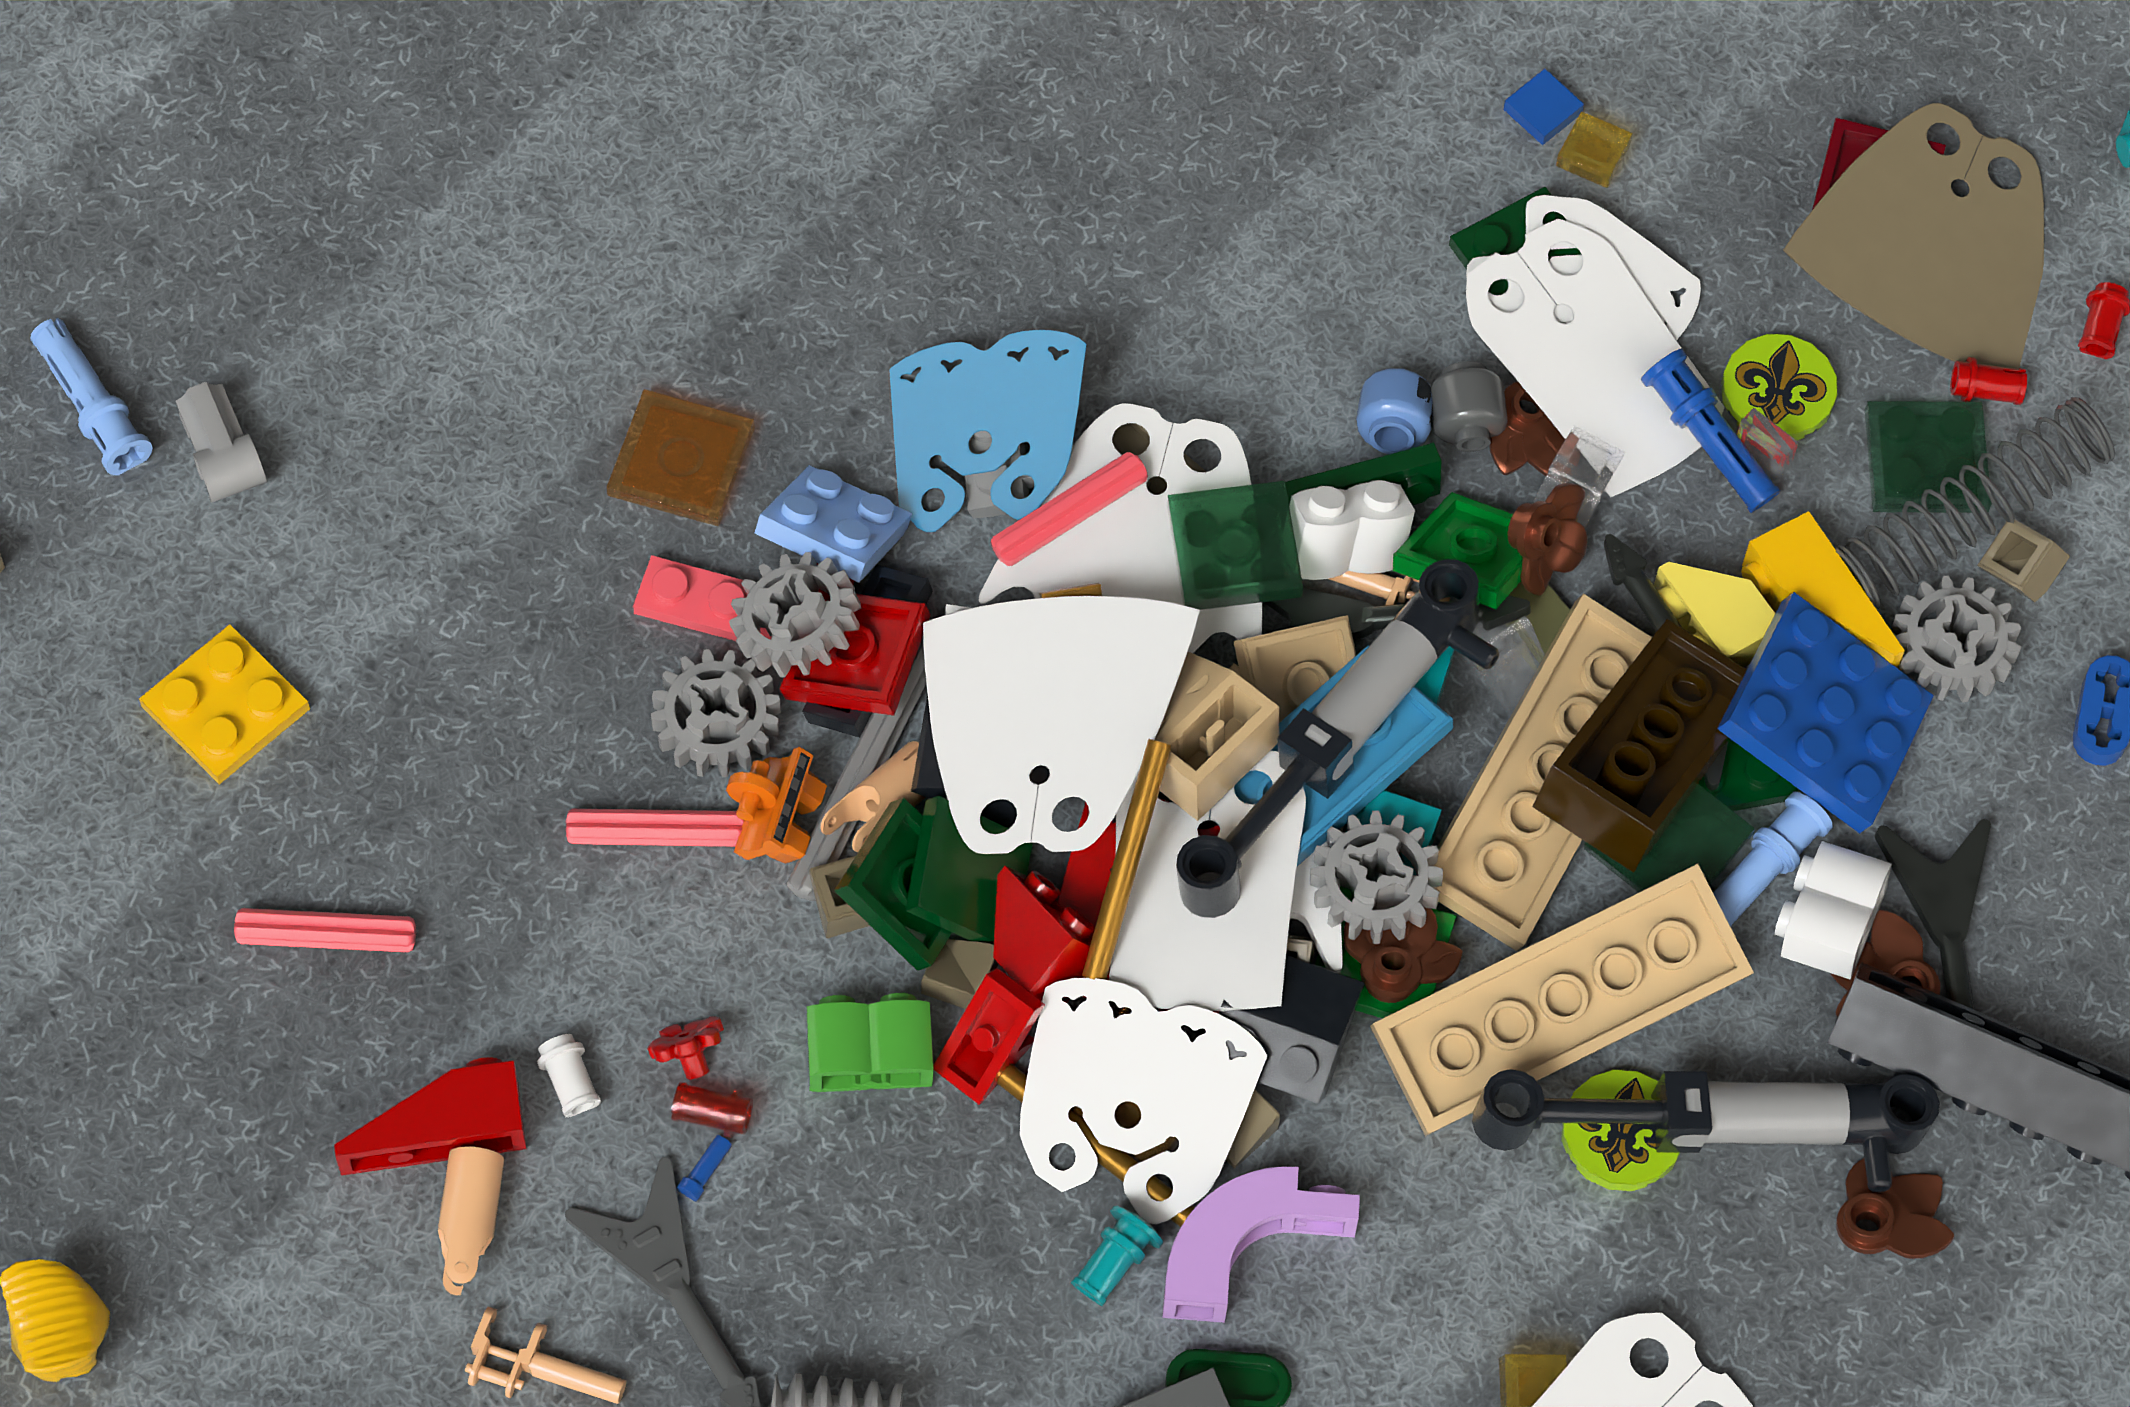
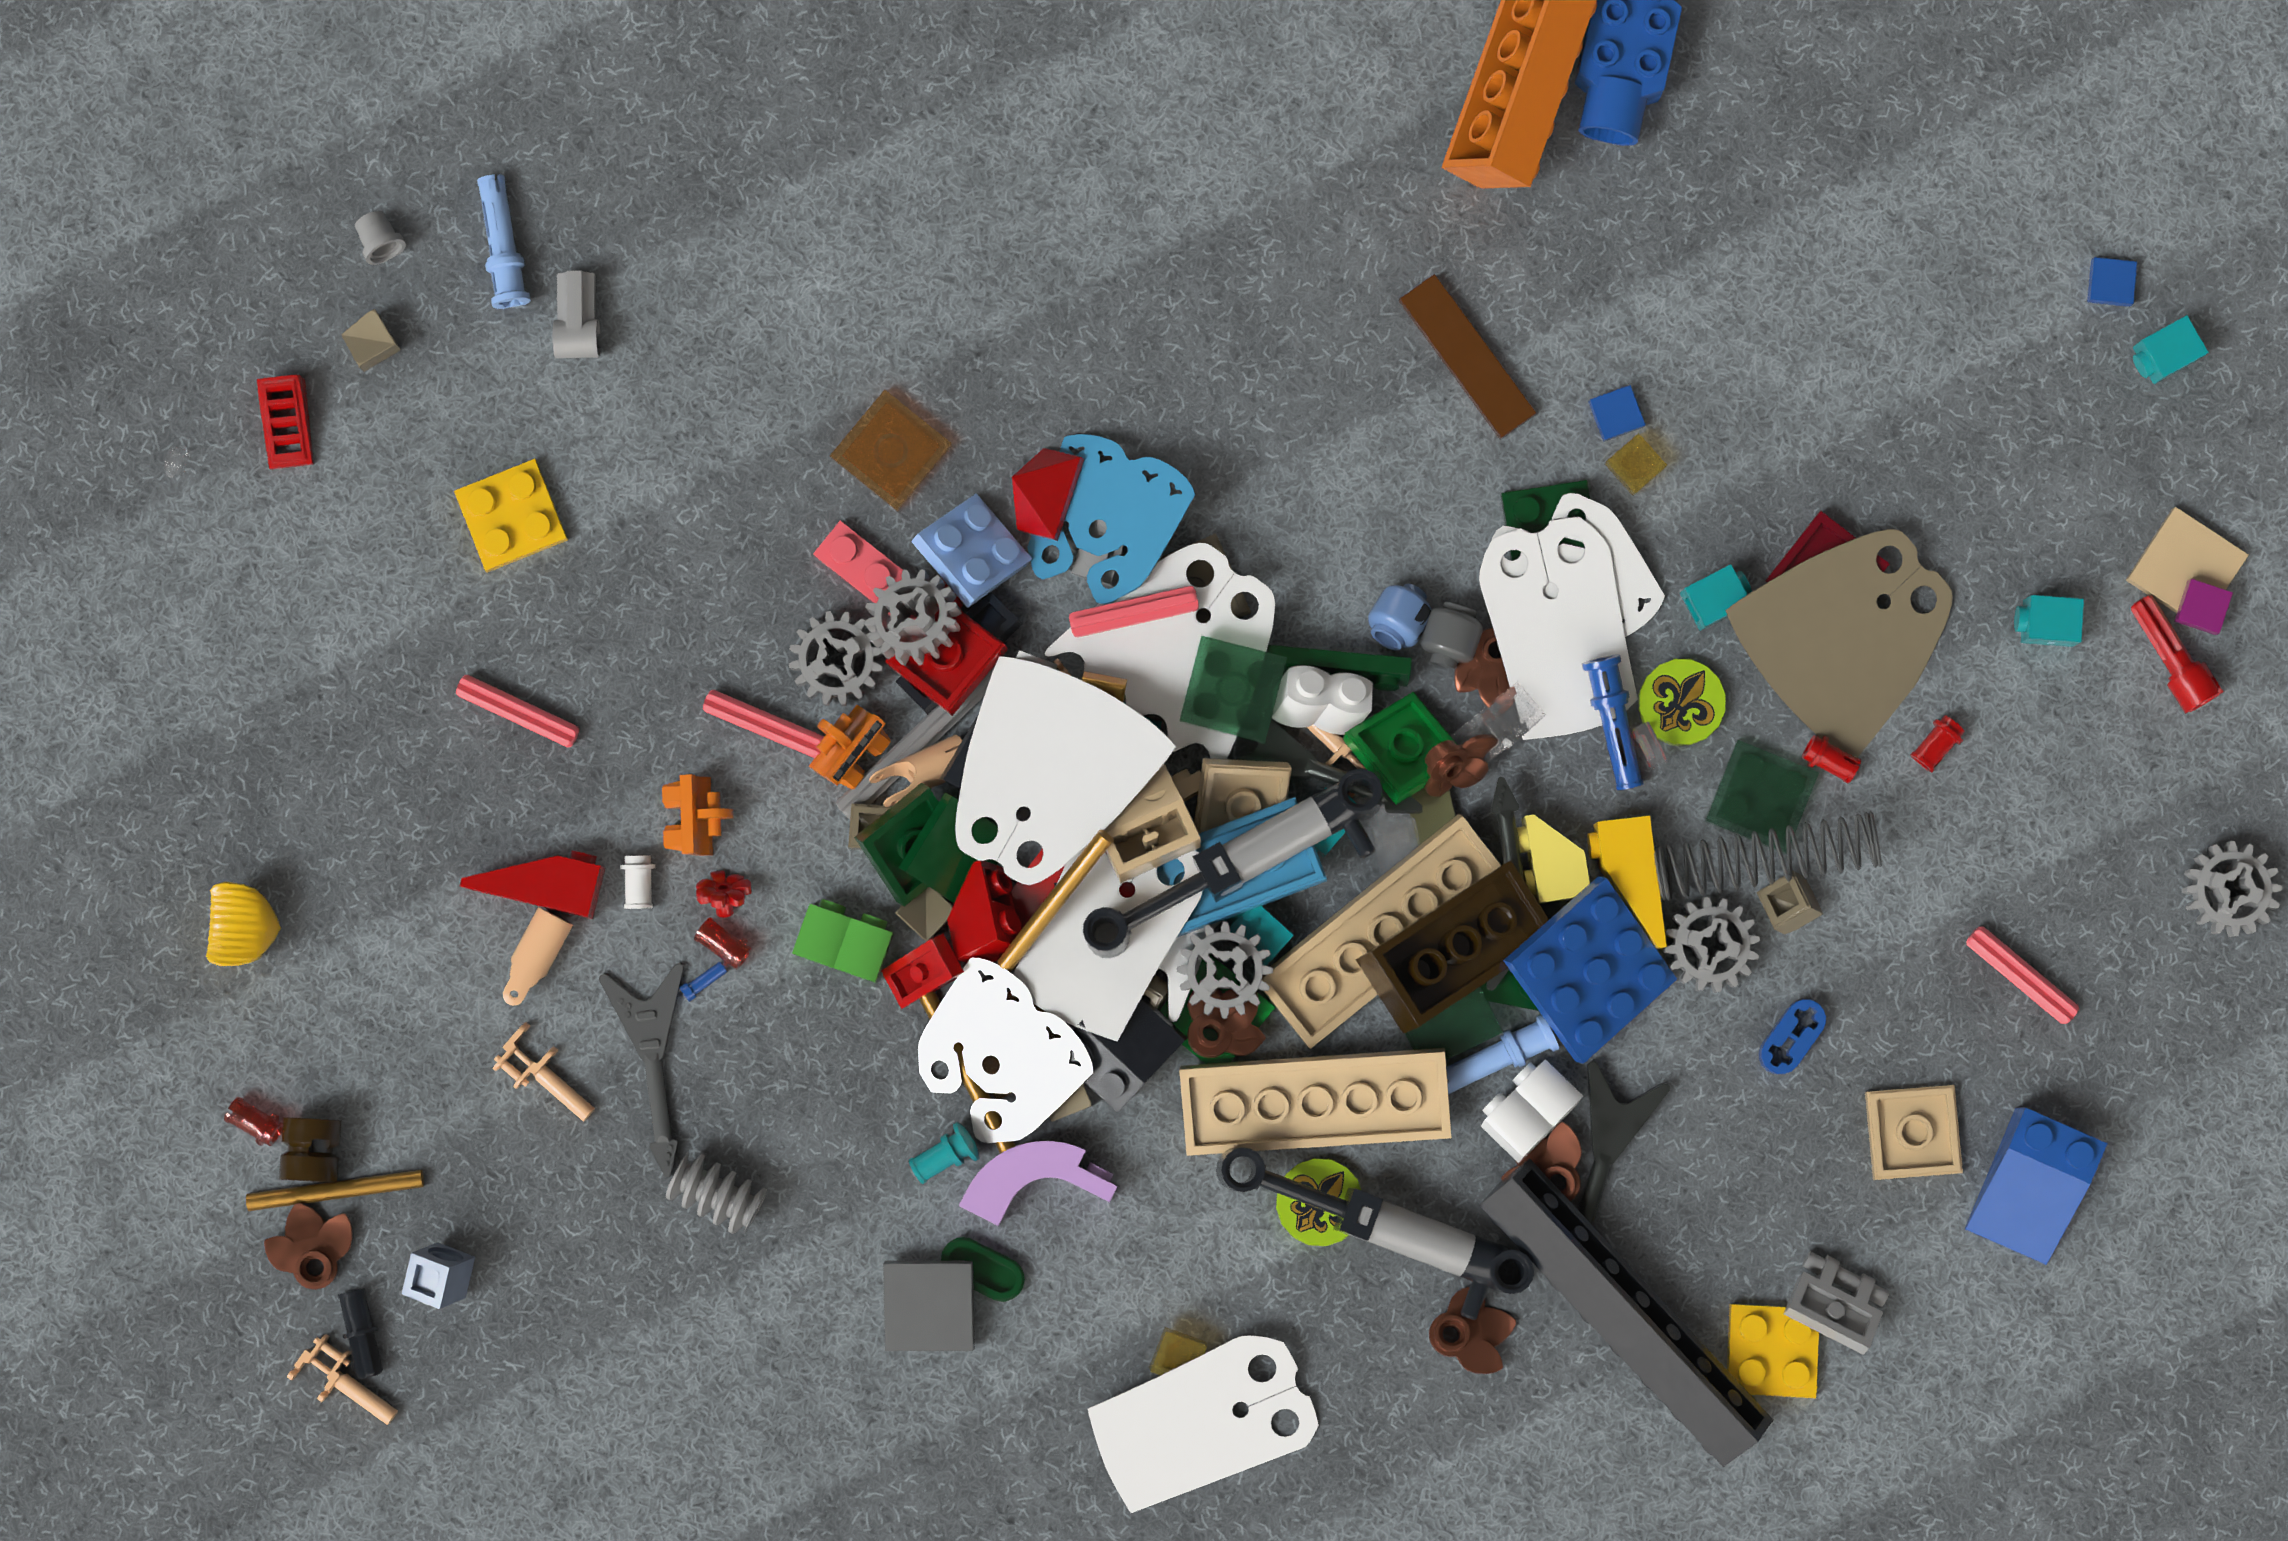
camera: 25 degrees right, 20 degrees up
none -> orange hips [662,774,734,856]
none -> red slope [1012,448,1084,541]
none -> reddish brown tile [1399,274,1536,440]
none -> teal brick [1680,564,1752,631]

